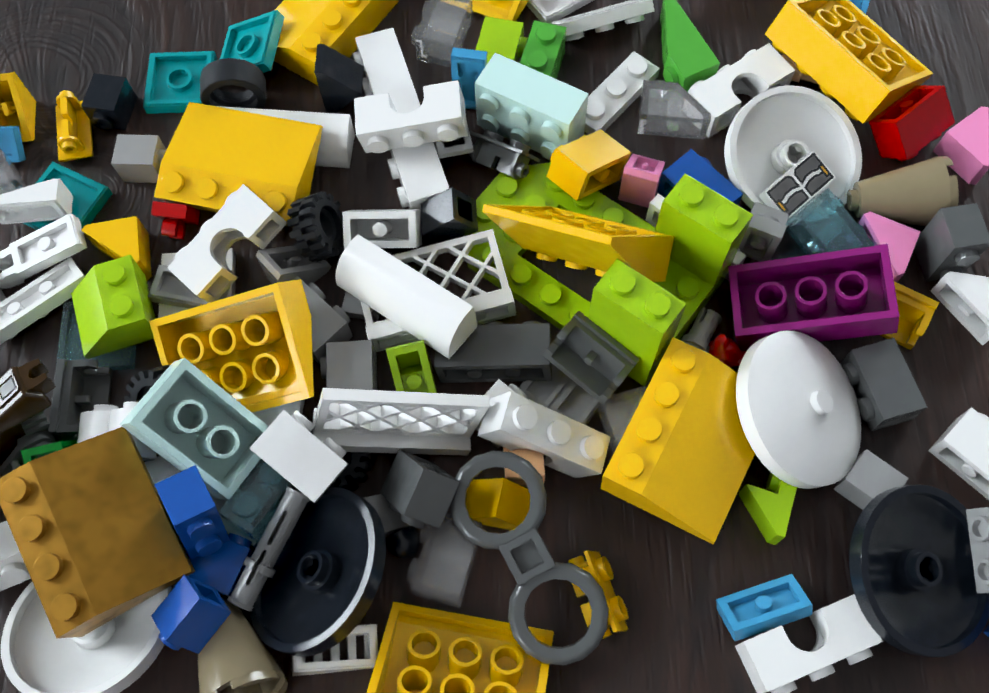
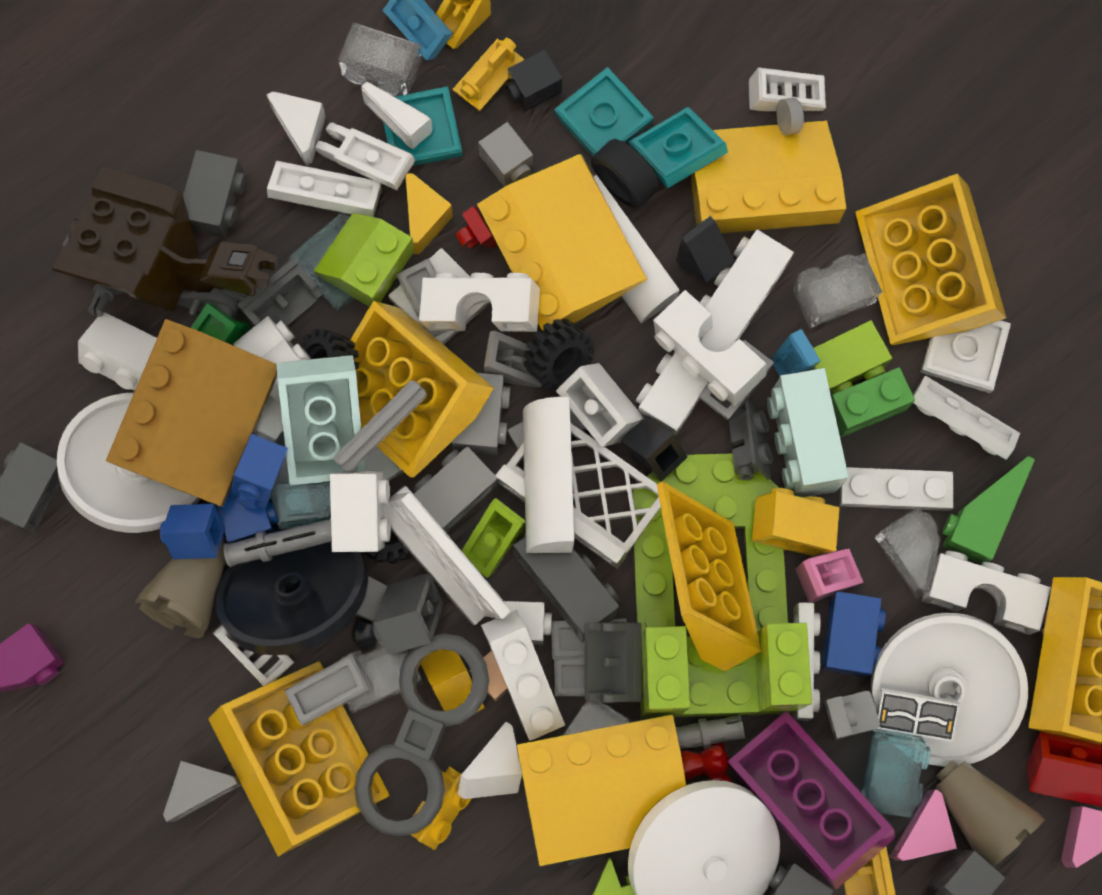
camera: 45 degrees right, 10 degrees up
none -> light grey tile [285,654,372,725]
none -> light grey axle [334,380,427,472]
none -> white slope [458,722,522,799]

